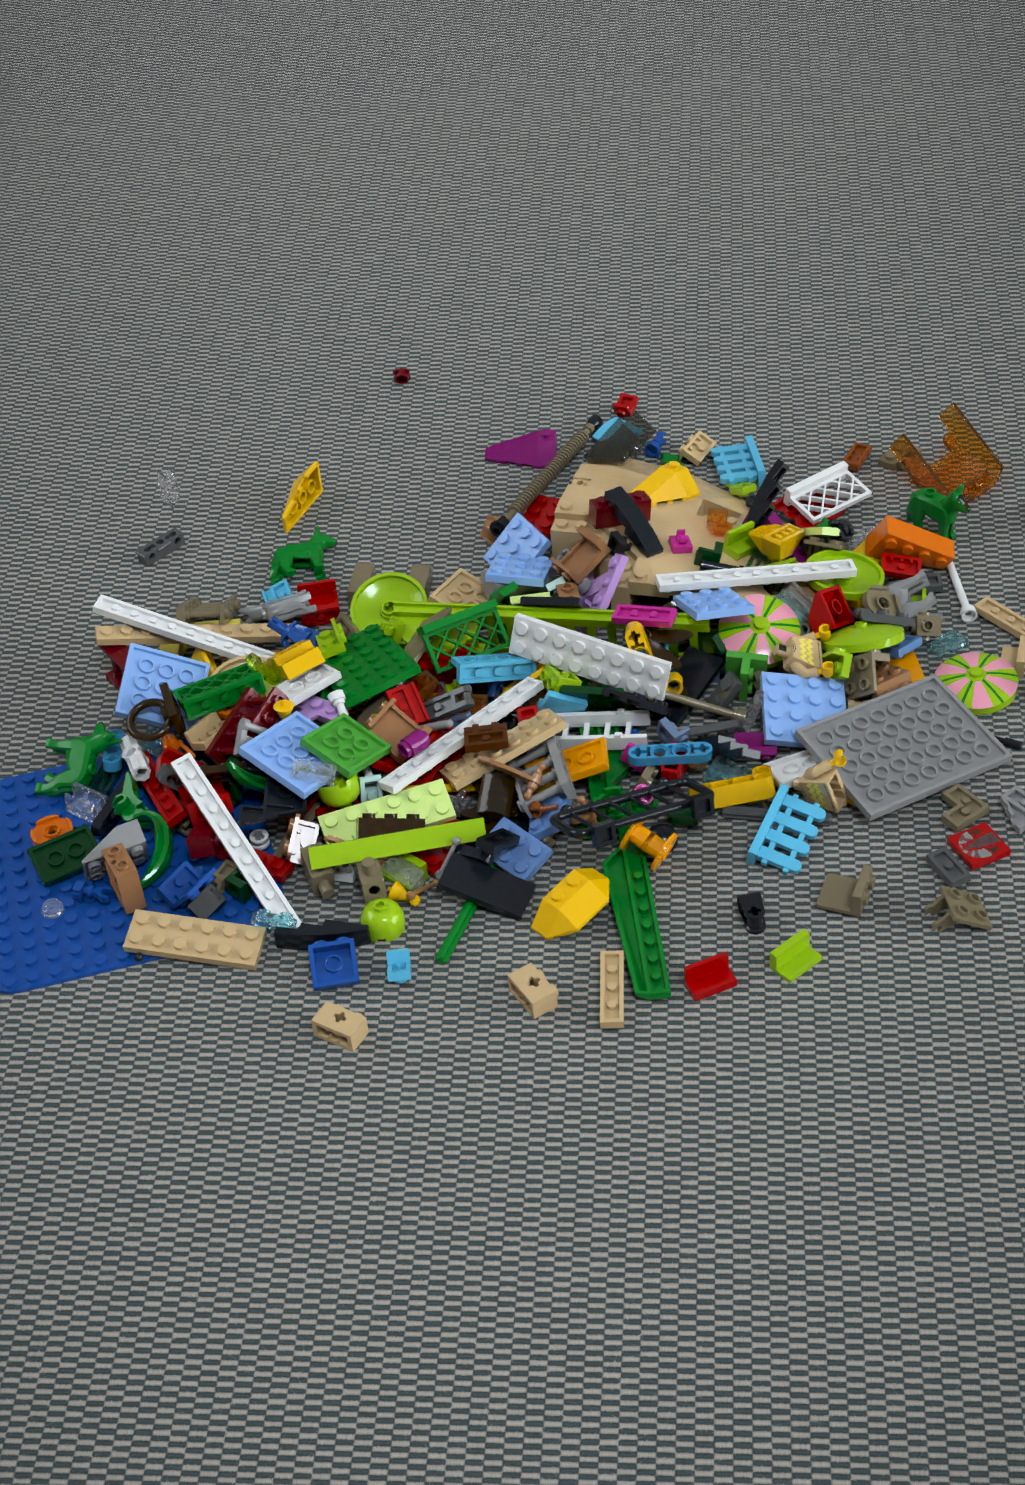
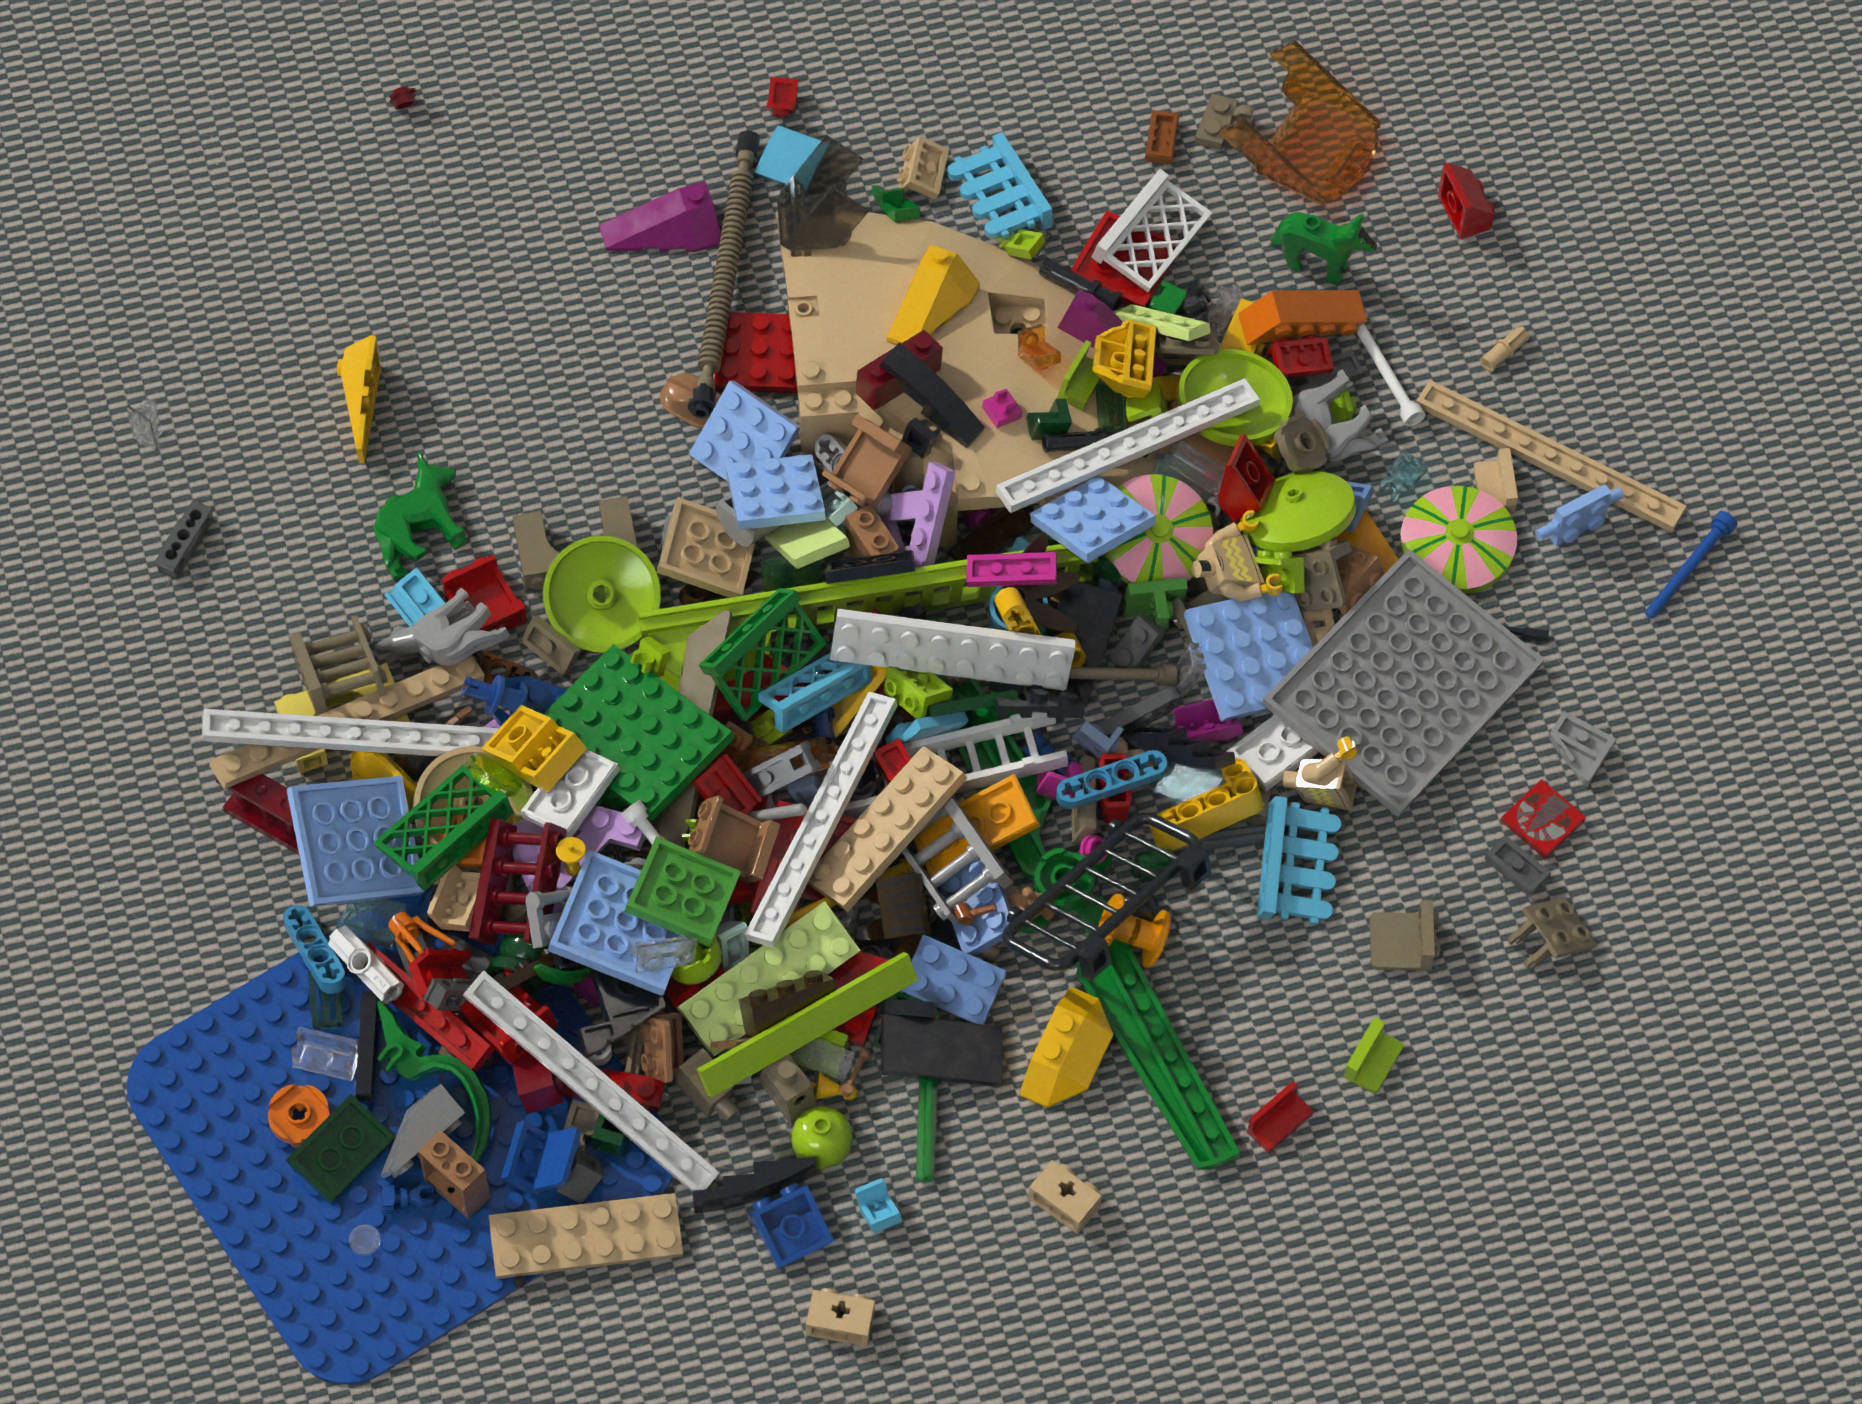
camera: 25 degrees left, 20 degrees up
green animal [35,722,123,797] -> none
dark brown tile [126,682,187,742] -> none
clear light blue plate [251,909,297,929] -> none
lime bracket [315,618,347,659] -> none
magenta brick [397,729,430,759] -> none
light grey hinge [435,837,461,879] -> none
reddish brown plate [464,721,509,753] -> none
black plate [475,828,520,855] -> none
medium nougat piece [477,755,546,800] -> none
green slope [488,581,518,604] -> none
tan plate [600,950,624,1029] -> none
blue piece [645,431,667,459] -> none
black piece [737,891,766,935] -> none
black slope [746,459,790,529] -> none
dark grey plate [854,607,915,627] -> none
dark tan brick [908,612,941,642] -> none
dark tan plate [941,783,990,833] -> none

